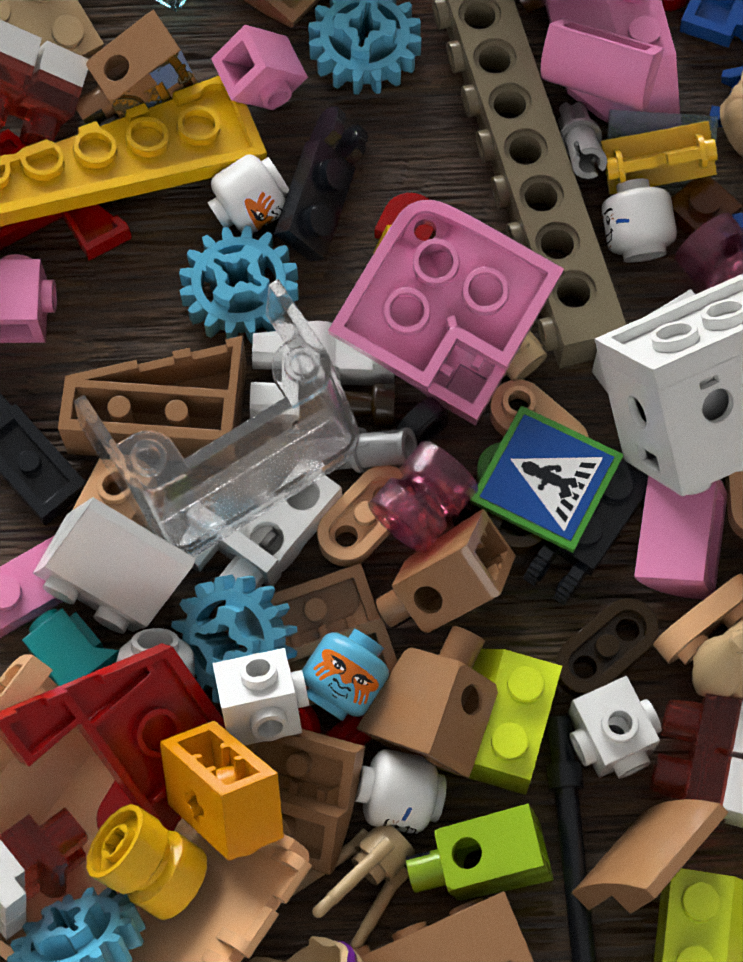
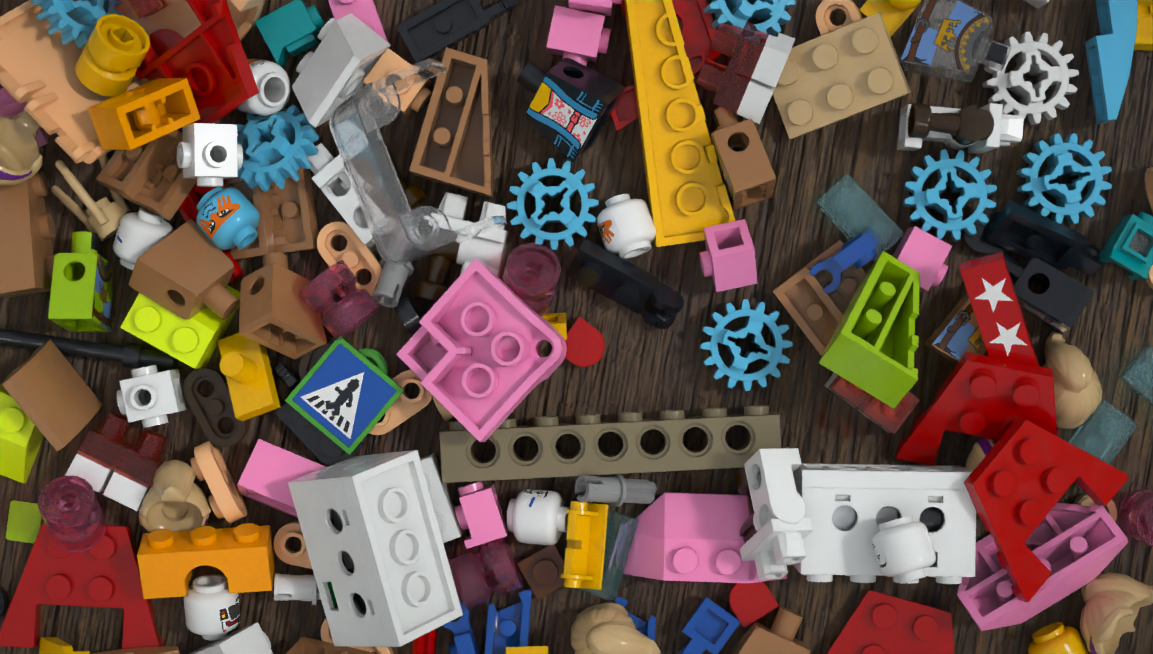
camera: 105 degrees right, 20 degrees up
bright pink brick [540,18,665,111] -> none
none -> yellow tile [218,333,280,421]
none -> bright pink brick [455,481,508,549]
none -> clear pink wheel [502,243,561,316]
none -> torso [517,58,625,163]

